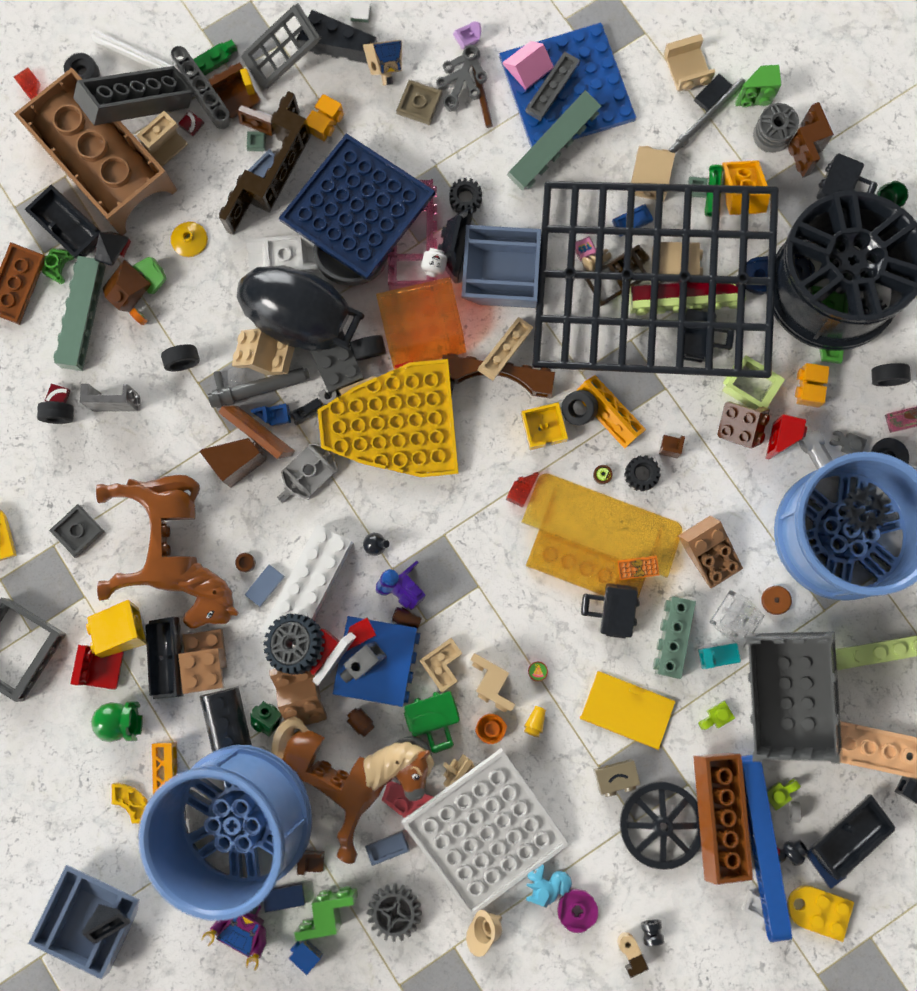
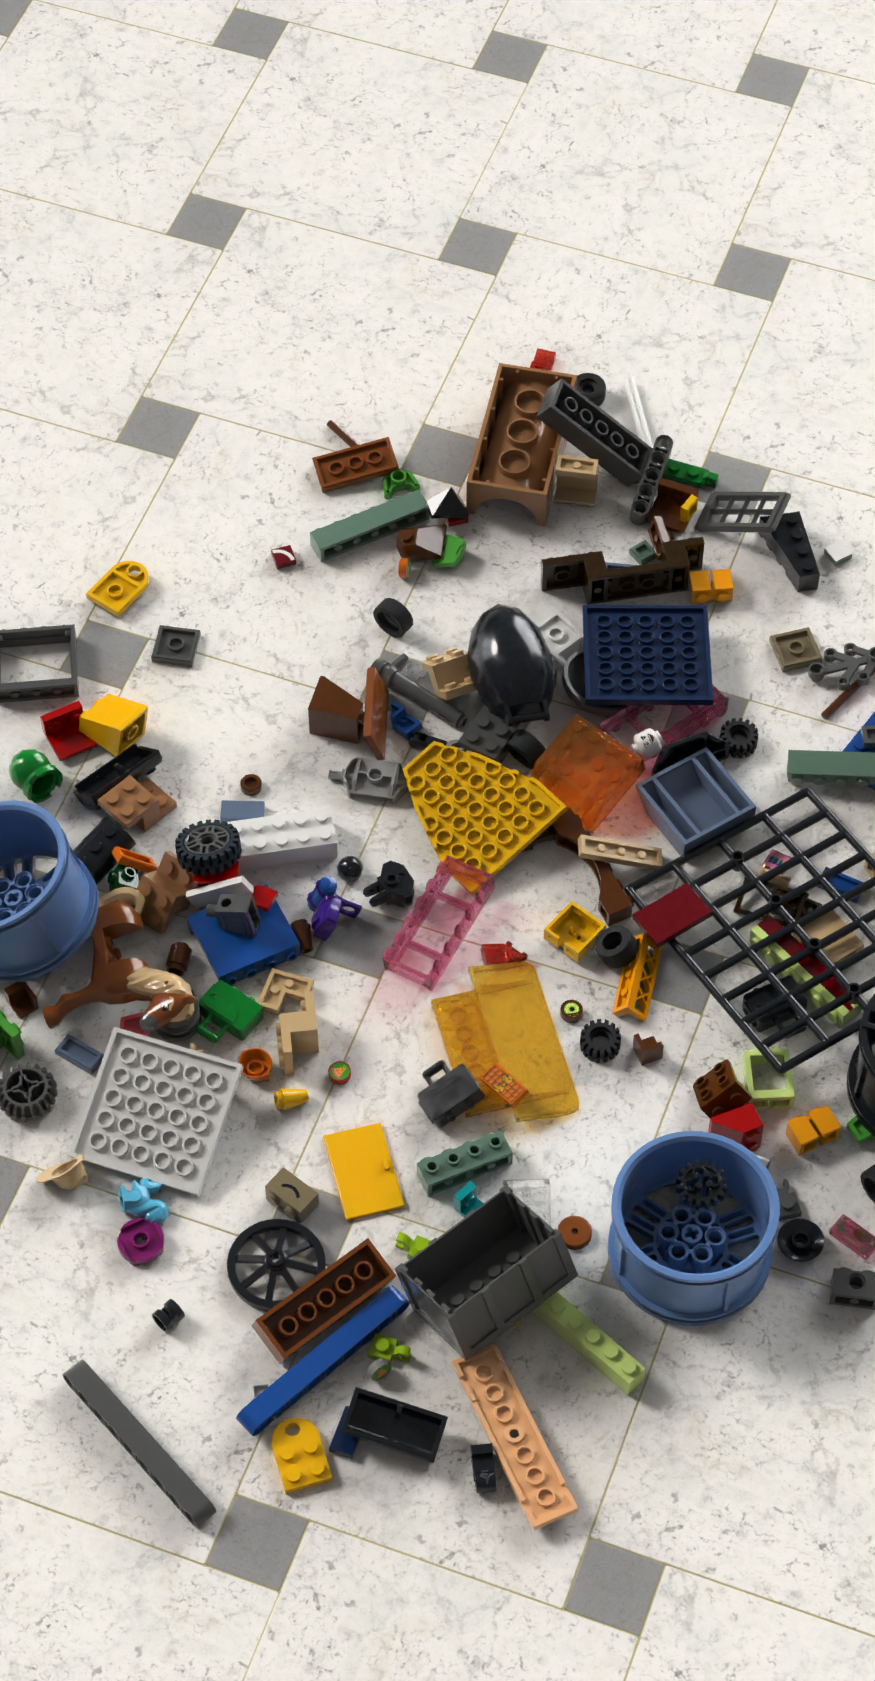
camera: 50 degrees right, 25 degrees down
black container [24,184,101,259] -> none
black tyre [37,401,74,424] -> none
flat silver panel [80,384,141,412] -> none
dark orange animal [96,475,239,629] -> none
yellow dish [171,222,208,257] -> none
dark red tile [178,110,205,136] -> none
torso [363,40,402,85] -> none
leg [617,932,649,978] -> none
medium nougat slope [678,516,743,588] -> none
black animal [777,840,809,866] -> none
none -> orange tile [112,846,158,873]
none -> black hinge [363,861,414,908]
none -> clear pink window [382,855,495,992]
none -> dark red tile [632,883,712,948]

